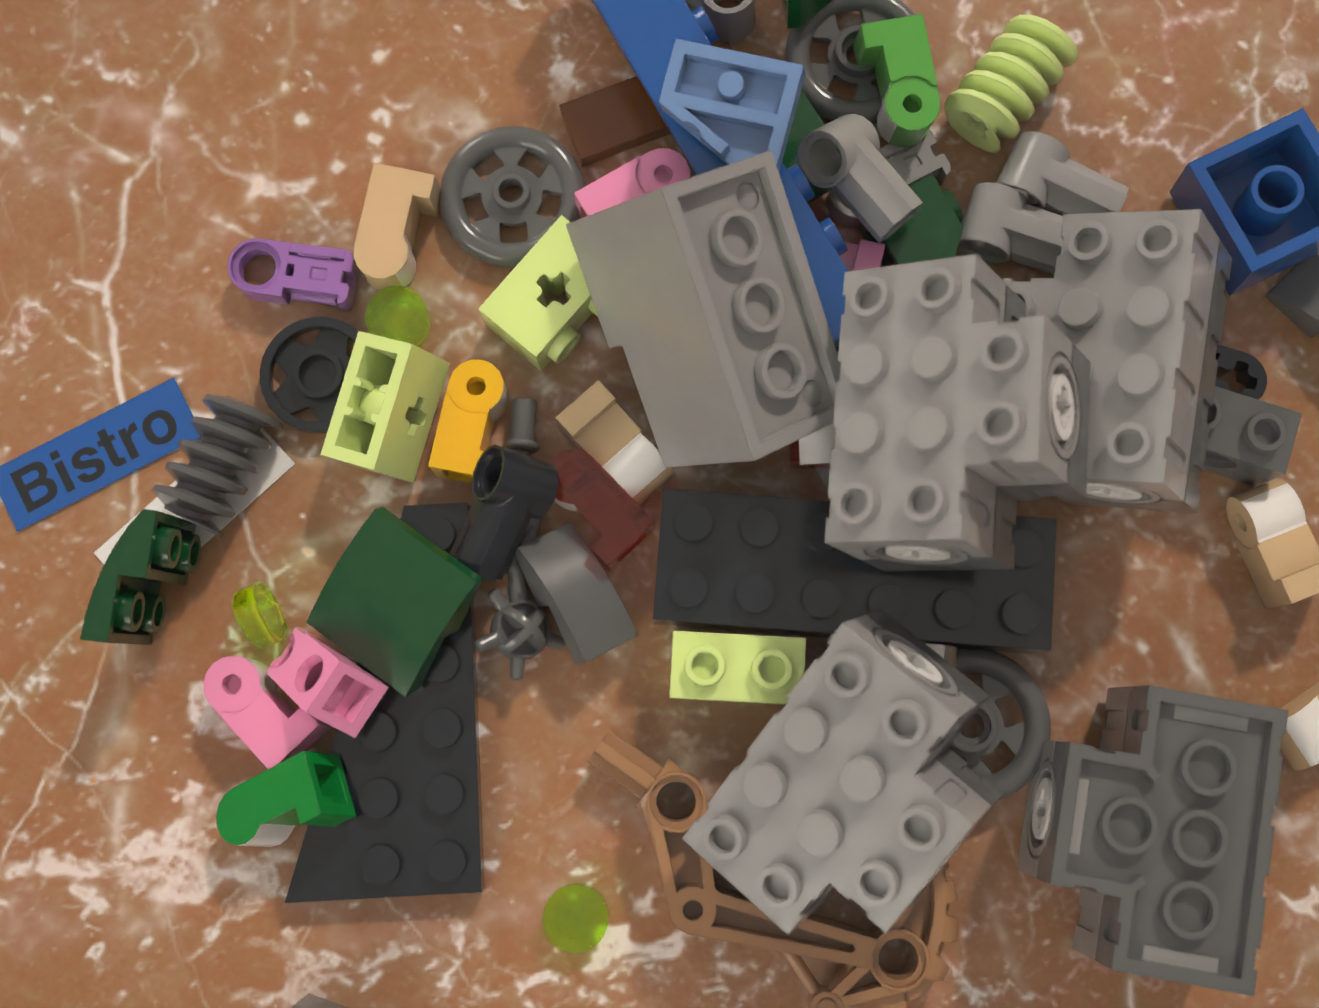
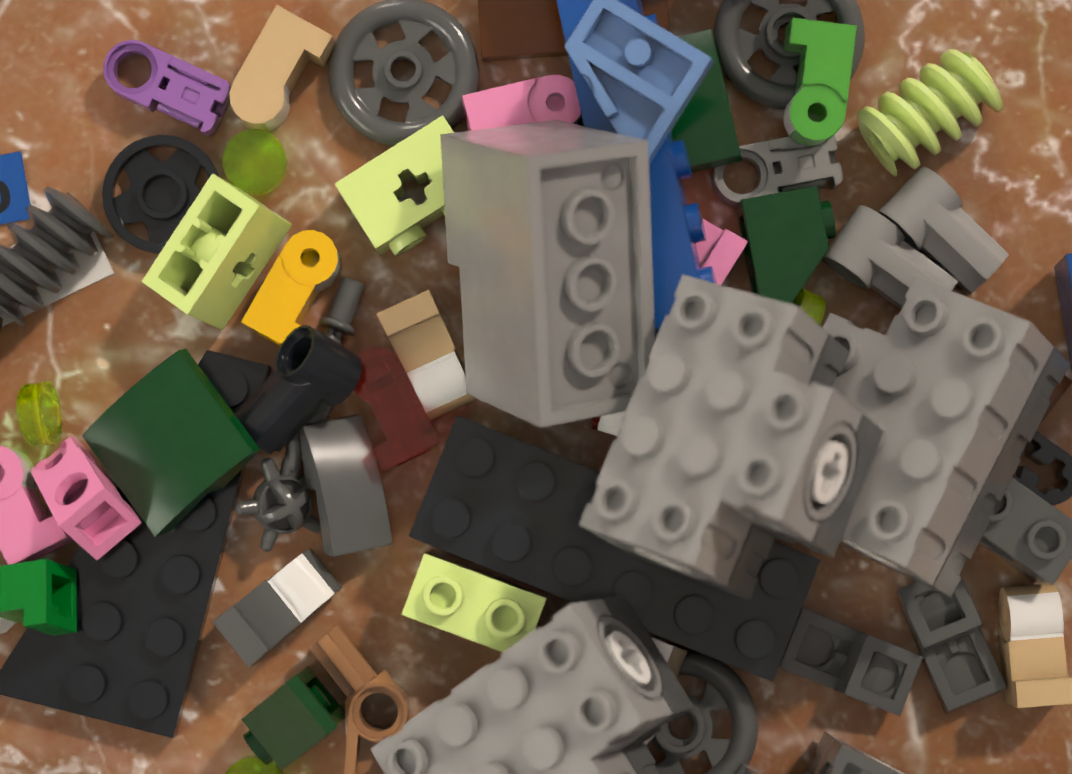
camera: 10 degrees right, 5 degrees up
light grey piece [797,113,923,243] -> none
none -> dark grey leg [213,548,342,667]
none -> dark green slope [241,666,345,770]
none -> dark grey slope [779,608,923,716]
none -> dark grey slope [897,574,1007,715]

